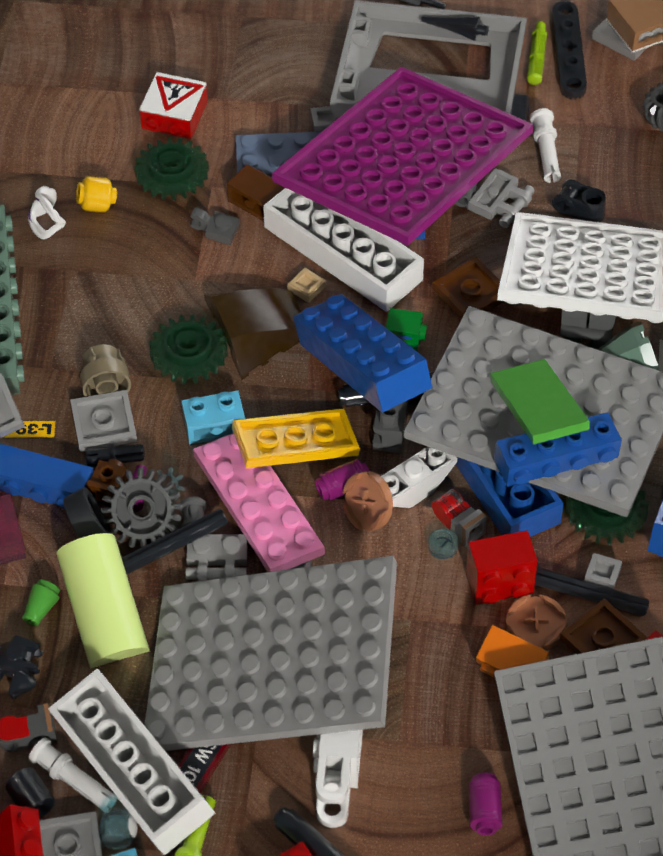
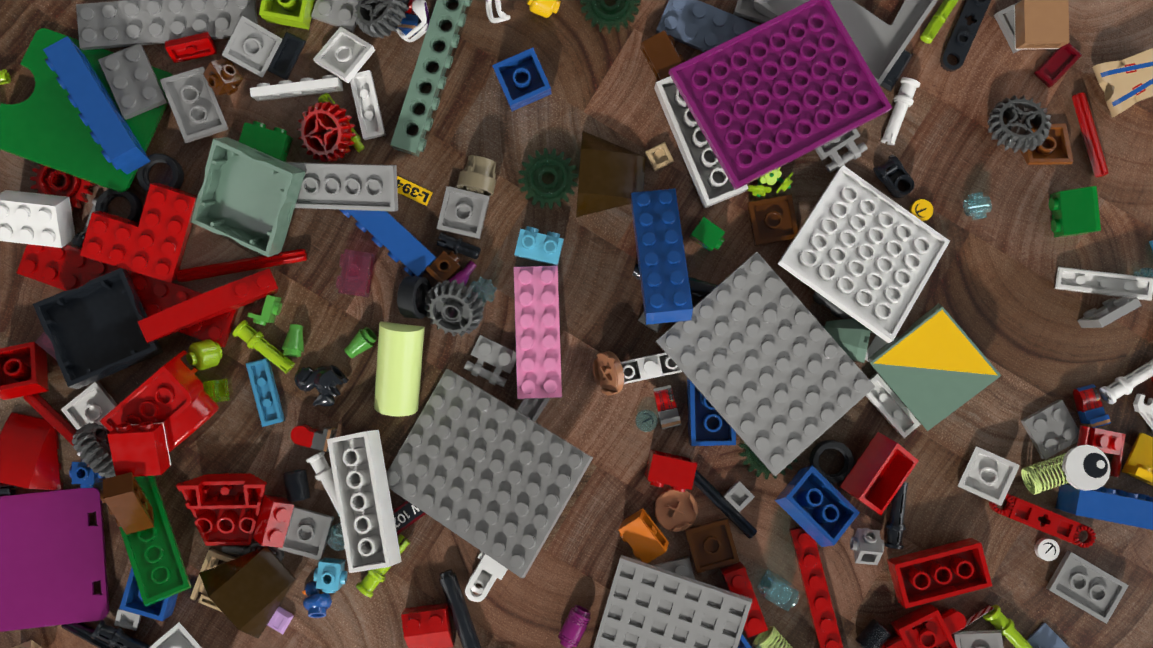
camera: 25 degrees right, 35 degrees up
black axle [121,509,228,575] -> none
dark grey bush [180,497,206,527] -> none
dark grey plate [191,208,241,245] -> none
yellow tile [232,409,360,468] -> none
magenta head [314,459,369,501] -> none
bright green tile [490,359,590,444] -> none
blue brick [494,412,622,487] -> none
none -> blue brick [492,48,552,111]
none -> lime plant [748,167,794,197]
none -> yellow tile [909,199,933,221]

